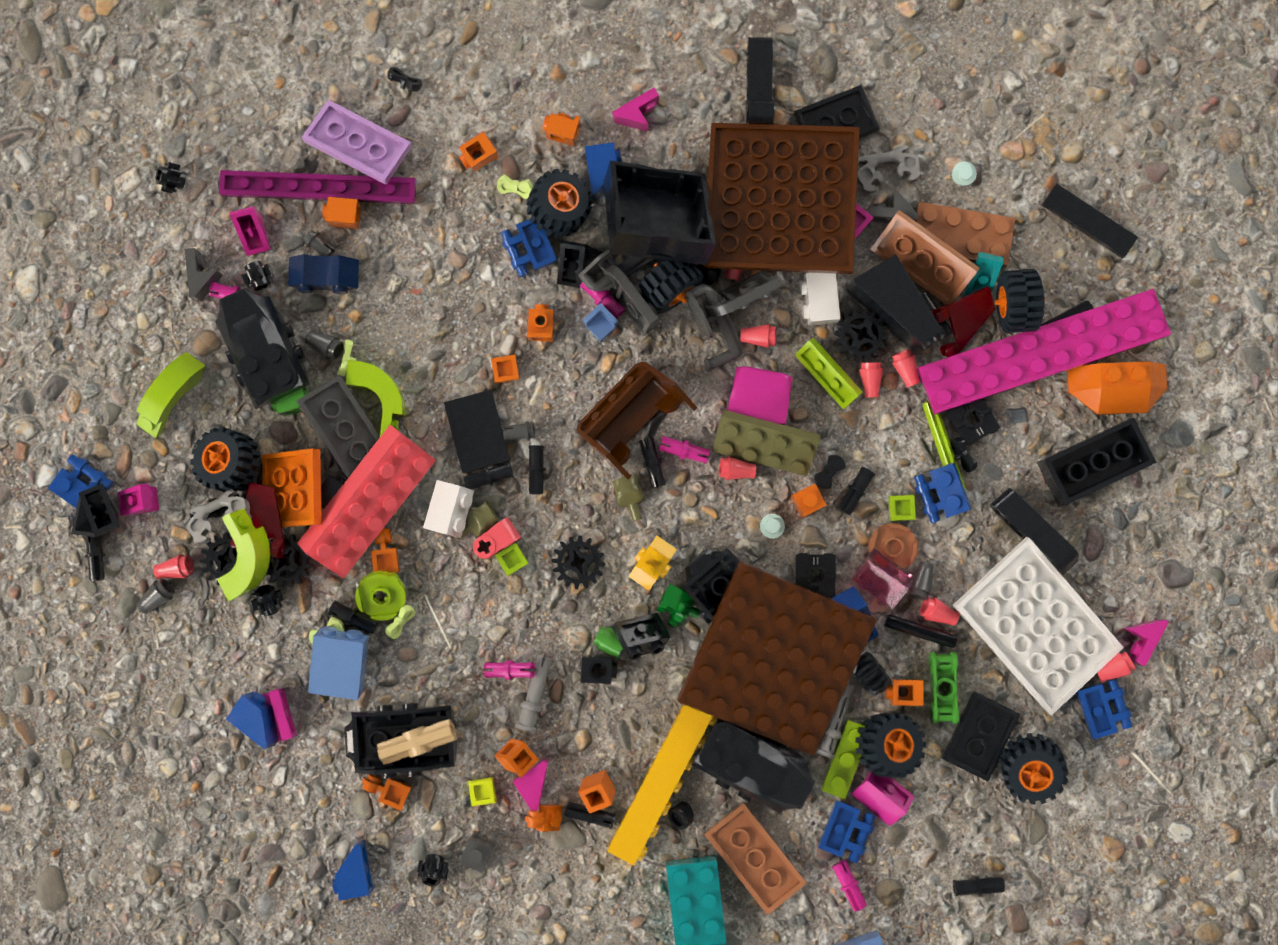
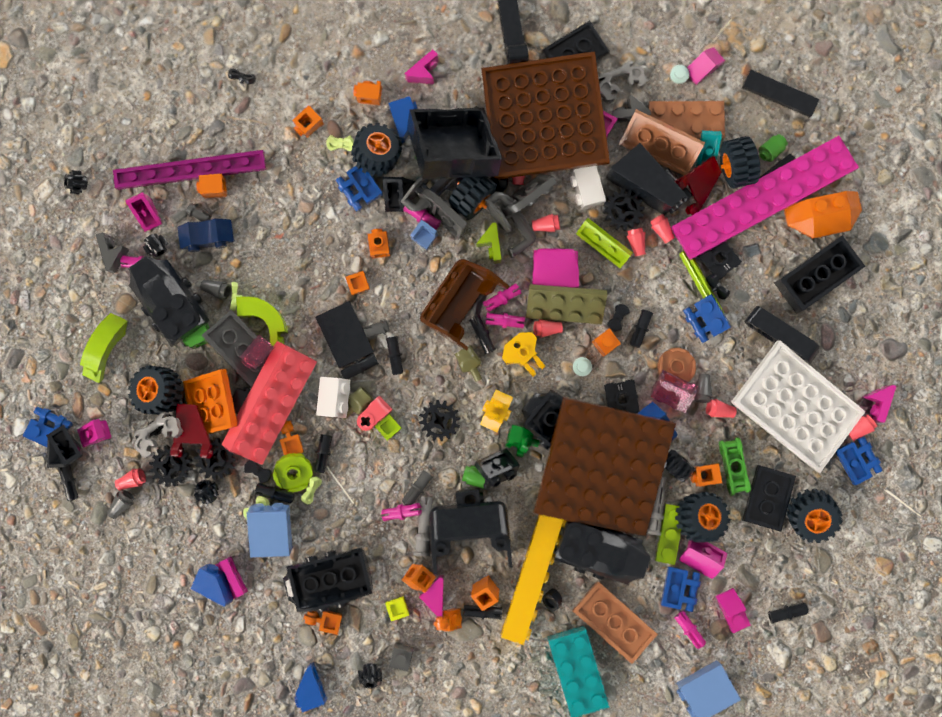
camera: 10 degrees left, 0 degrees up
lime arch [217,508,270,602] -> none
lavender plate [302,100,412,185] -> none
tan piece [377,719,457,765] -> none
black axle [884,614,958,648] -> none
lime plate [888,495,916,521] -> none
none -> clear pink brick [240,335,274,369]
none -> black piece [244,460,271,484]
none -> black axle [314,434,333,473]
none -> dark grey axle [402,470,433,505]
none -> black windscreen [429,501,513,575]
none -> lime slope [476,222,502,264]
none -> dark pink pin [483,283,522,313]
none -> yellow hinge [502,332,545,377]
none -> slope [687,47,725,85]
none -> dark pink slope [715,588,751,633]
none -> bright green brick [759,134,788,162]

